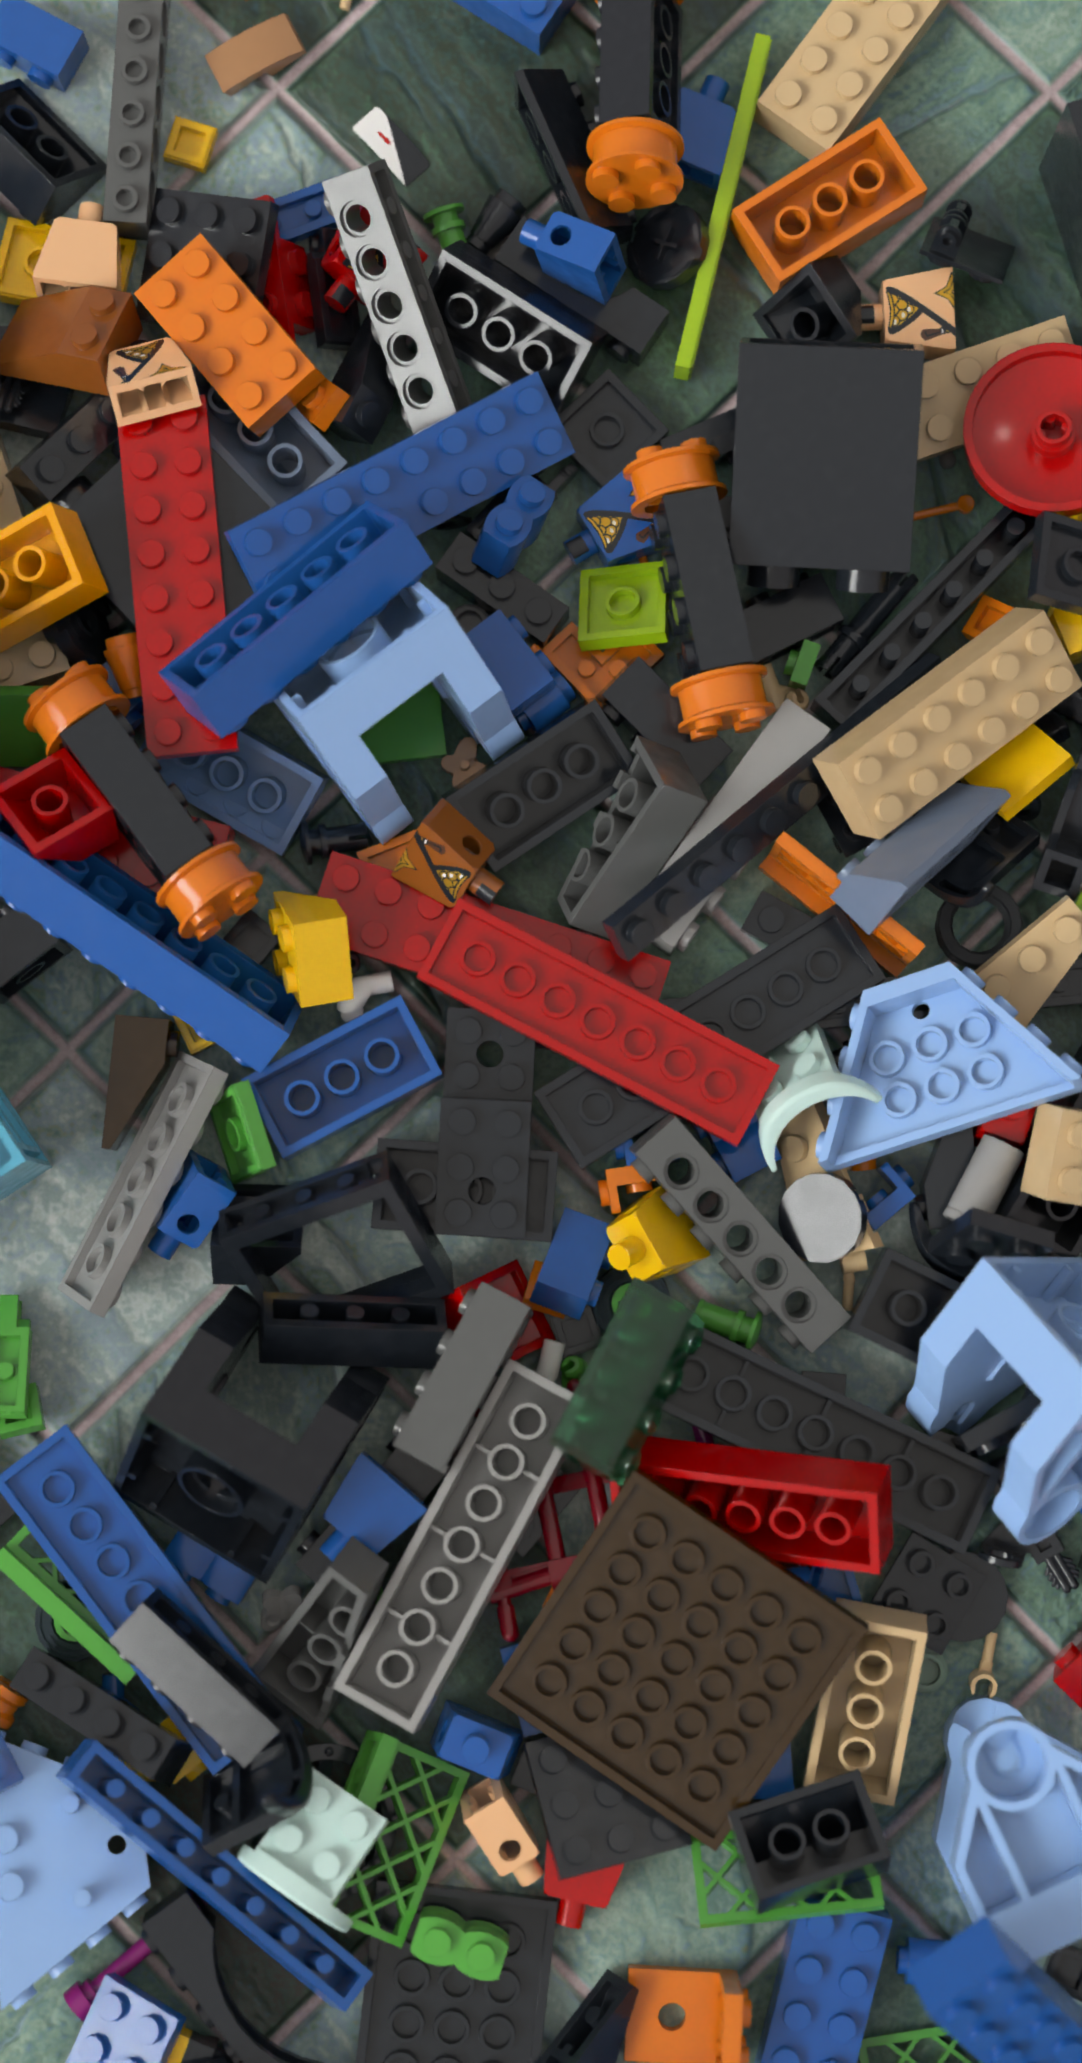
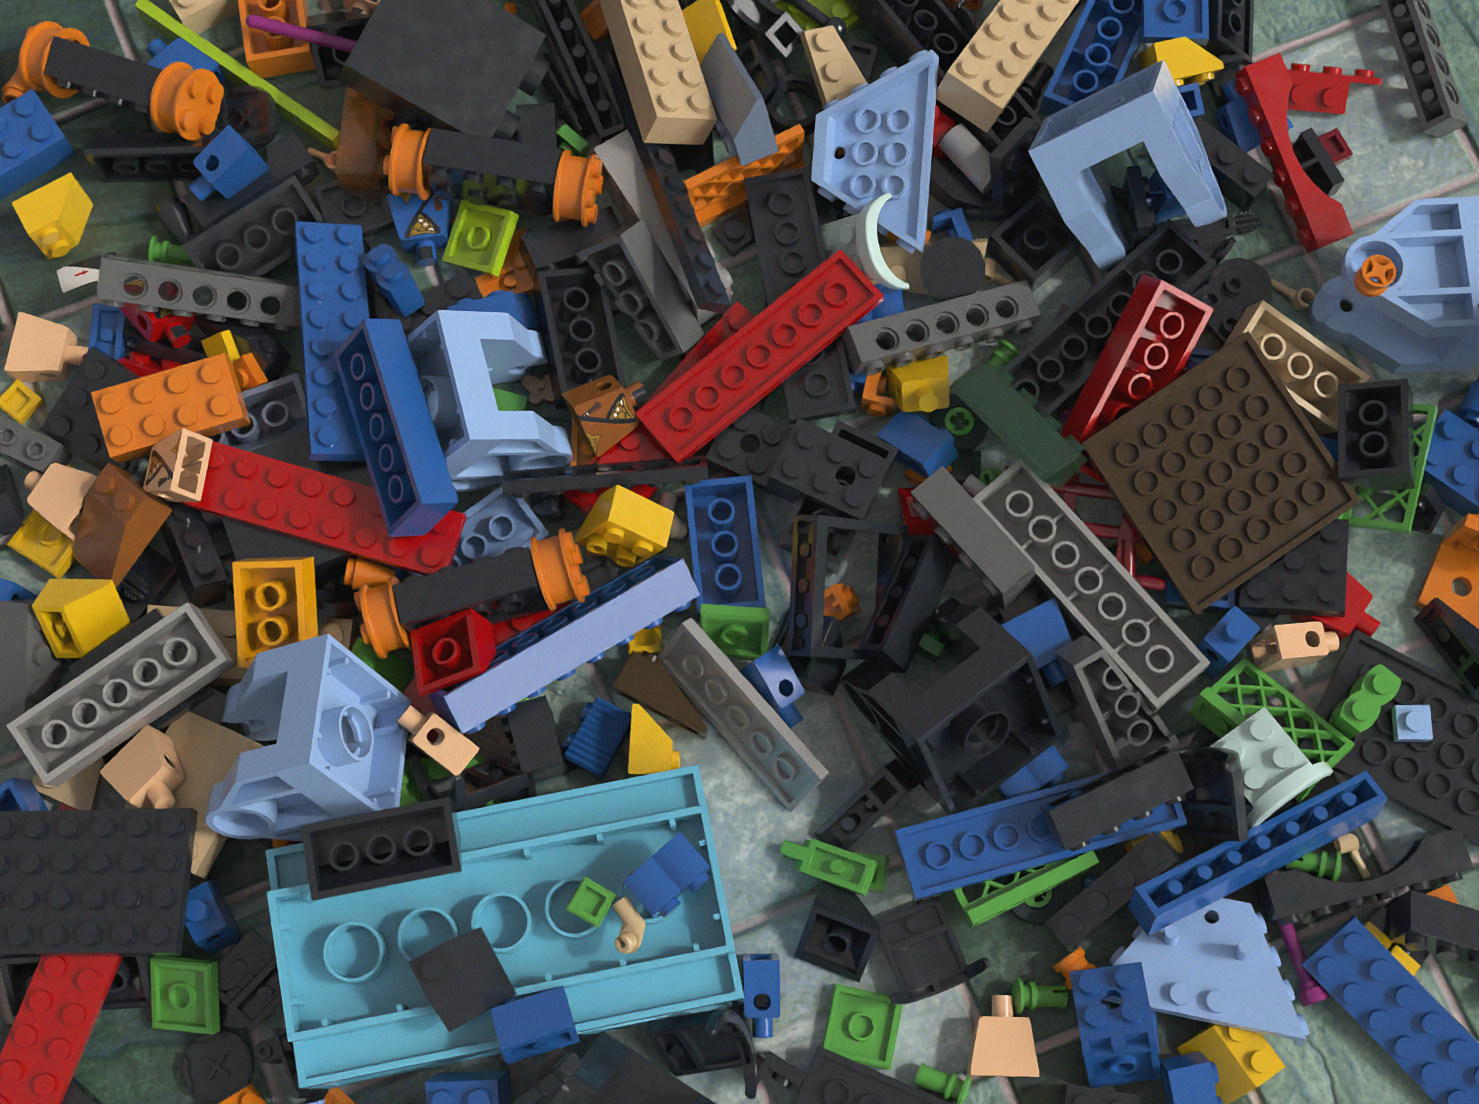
camera: 70 degrees left, 10 degrees down
none -> light nougat torso [4,312,88,382]
none -> yellow slope [11,172,93,260]
none -> yellow tile [201,330,240,363]
none -> magenta piece [245,14,357,53]
none -> tan hand [308,147,351,176]
none -> clear orange brick [335,86,394,190]
none -> black plate [502,456,708,498]
none -> blue brick [562,697,632,780]
none -> yellow slope [628,704,681,778]
none -> black slope [813,759,919,851]
none -> orange bracket [823,583,862,624]
none -> green plate [915,629,944,663]
none -> bright green pin [1285,851,1342,882]
none -> tan hand [1333,833,1370,879]
none -> orange wheel [1354,254,1396,297]
none -> light blue plate [1391,705,1433,742]
none -> black bracket [1397,483,1446,534]

